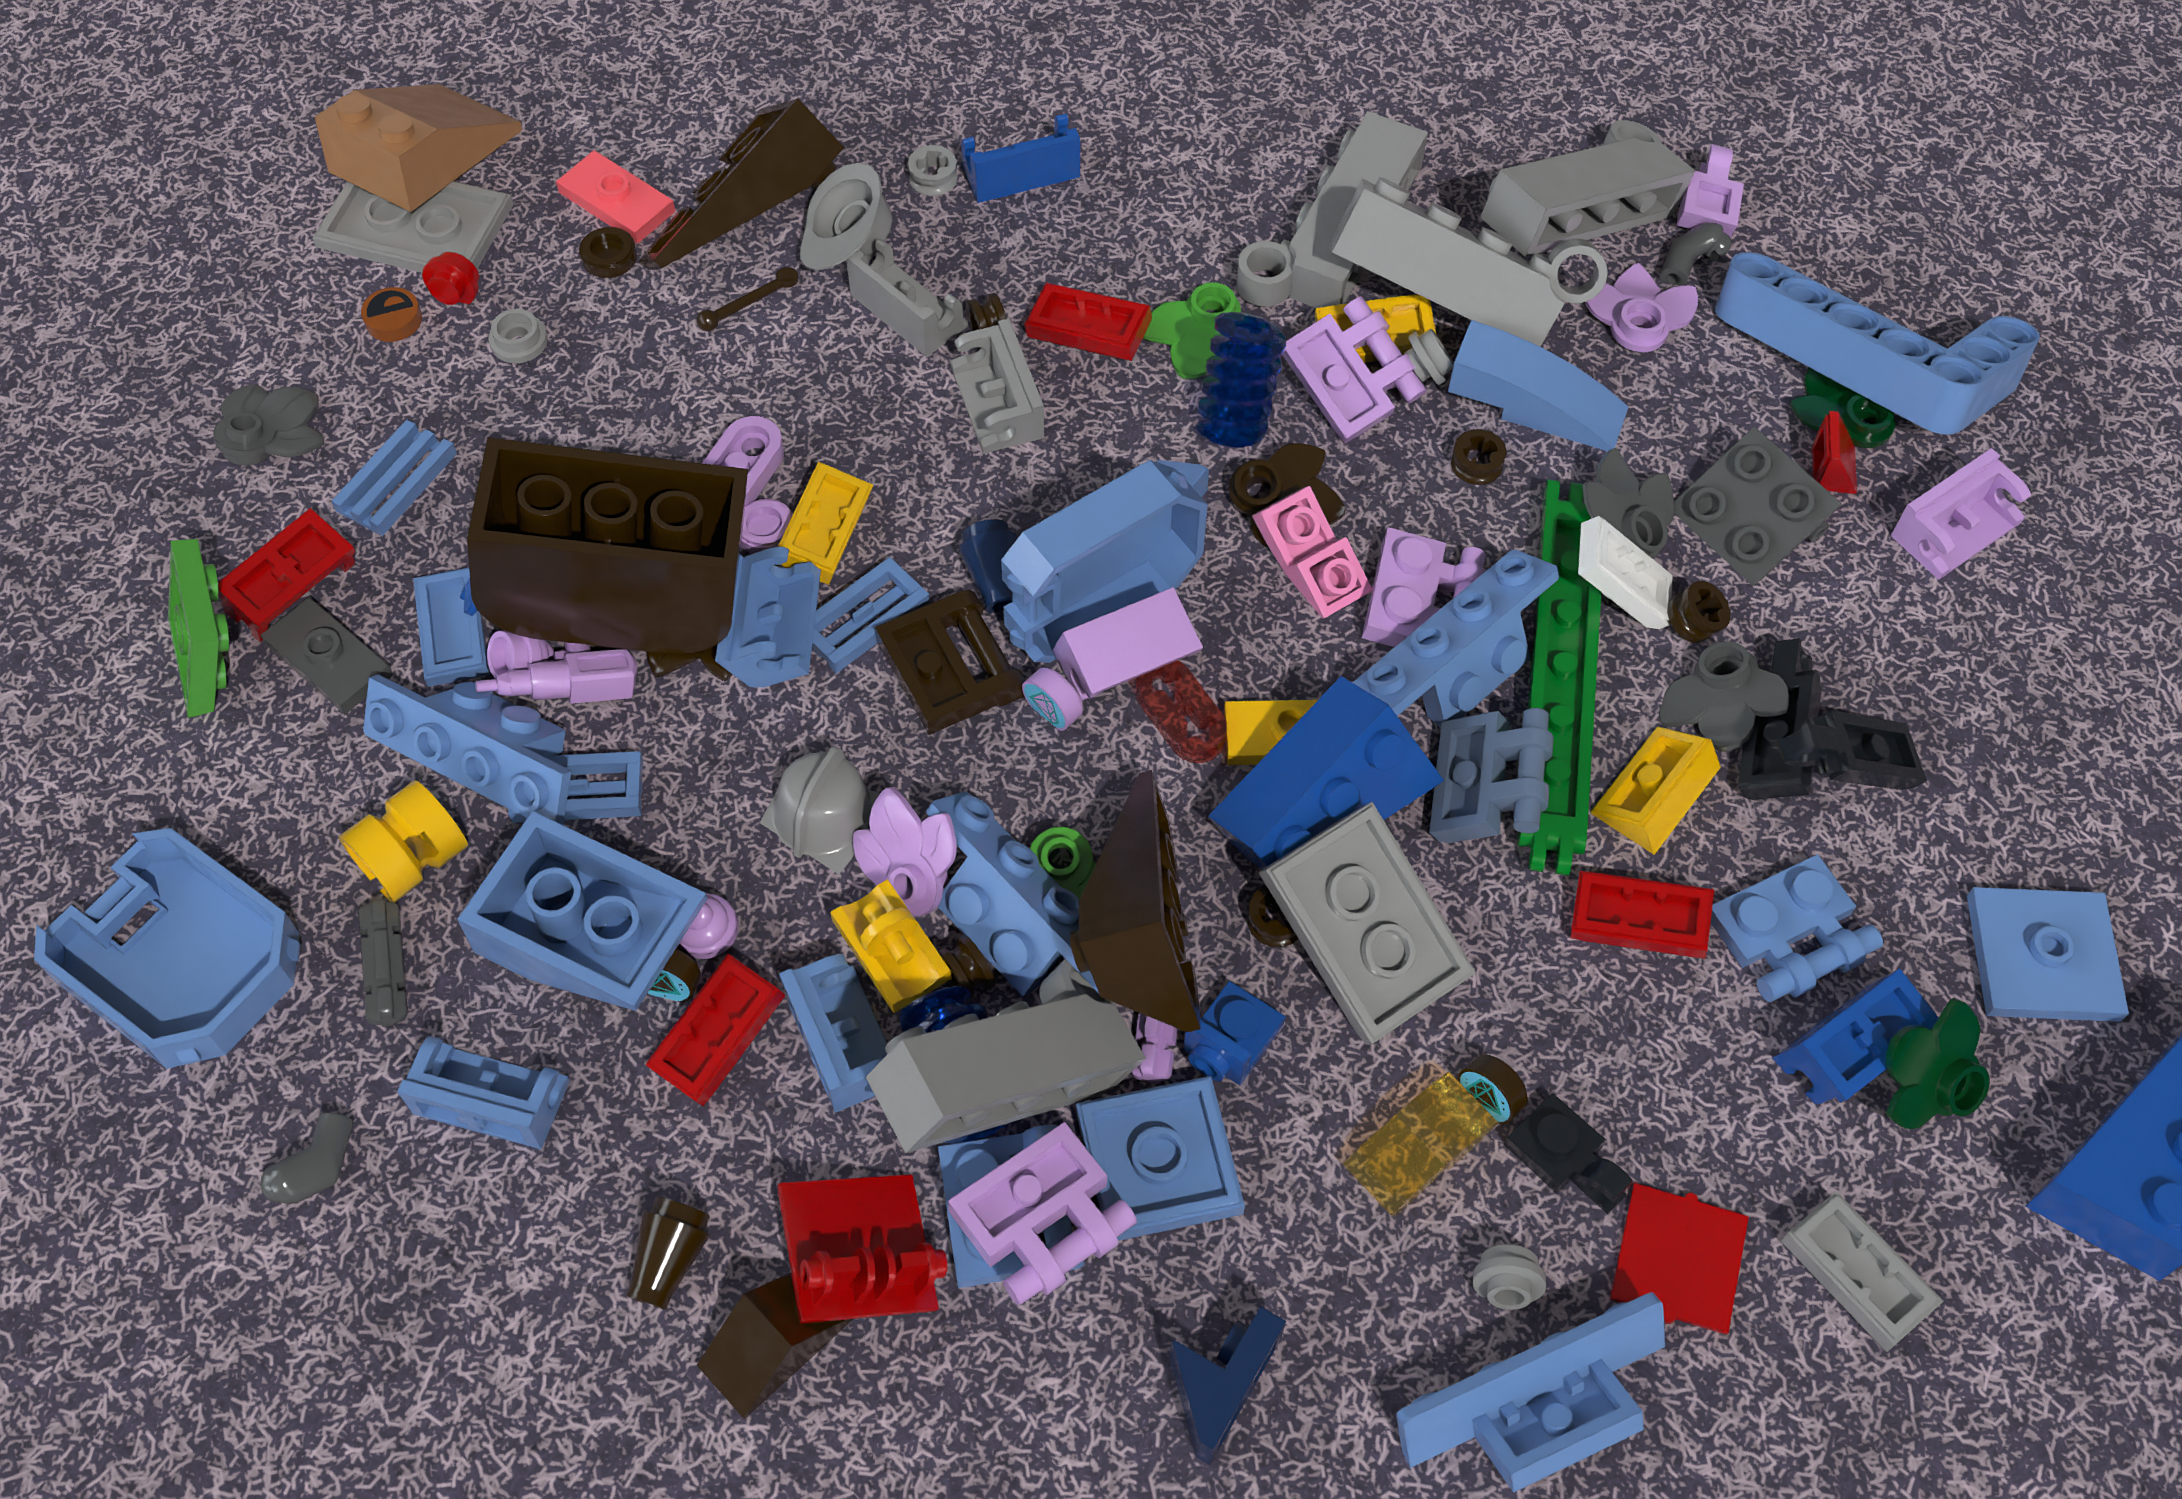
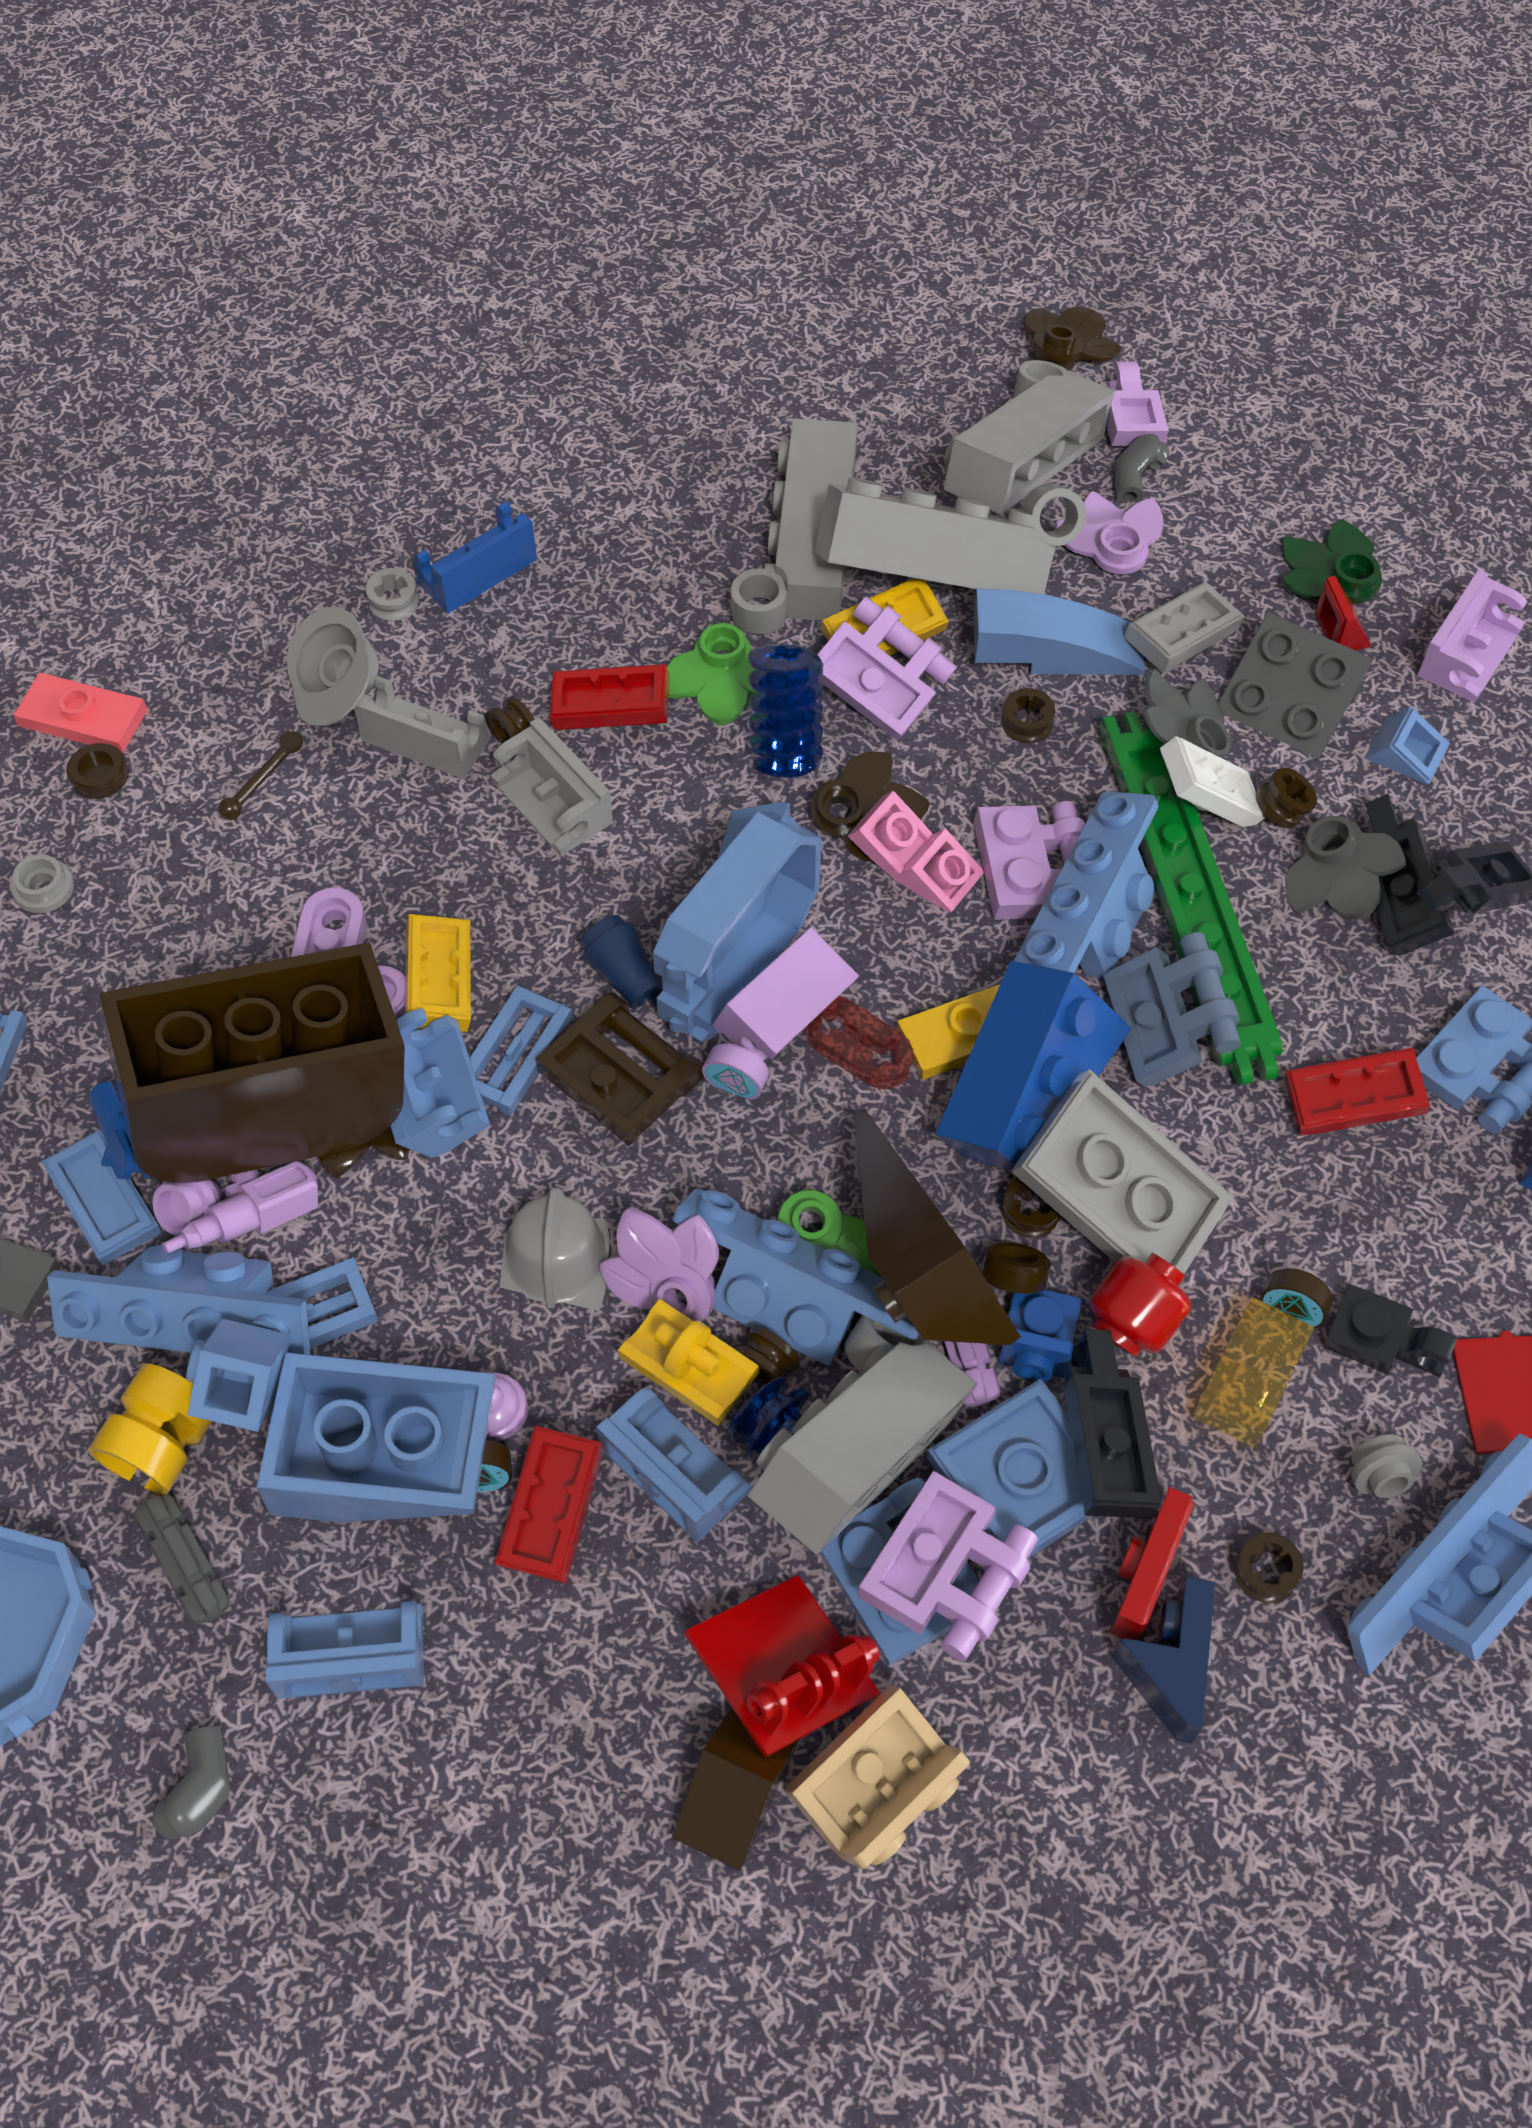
camera: 20 degrees left, 0 degrees up
dark brown cone [626,1196,710,1311] -> none
dark brown wedge [638,98,845,270] -> none
light grey plate [1404,329,1454,385] -> none
yellow slope [1590,726,1721,855] -> none
medium blue beam [1715,252,2040,435] -> none
none -> medium blue brick [186,1319,291,1432]
none -> tan bracket [783,1685,970,1869]
none -> dark brown tile [981,1242,1051,1294]
none -> dark brown plate [1024,307,1122,371]
none -> black hinge [1064,1329,1162,1519]
none -> red head [1089,1252,1191,1358]
none -> red plate [1110,1487,1195,1641]
none -> light grey plate [1124,581,1245,673]
none -> dark brown bush [1234,1532,1304,1603]
none -> medium blue slope [1364,705,1450,785]

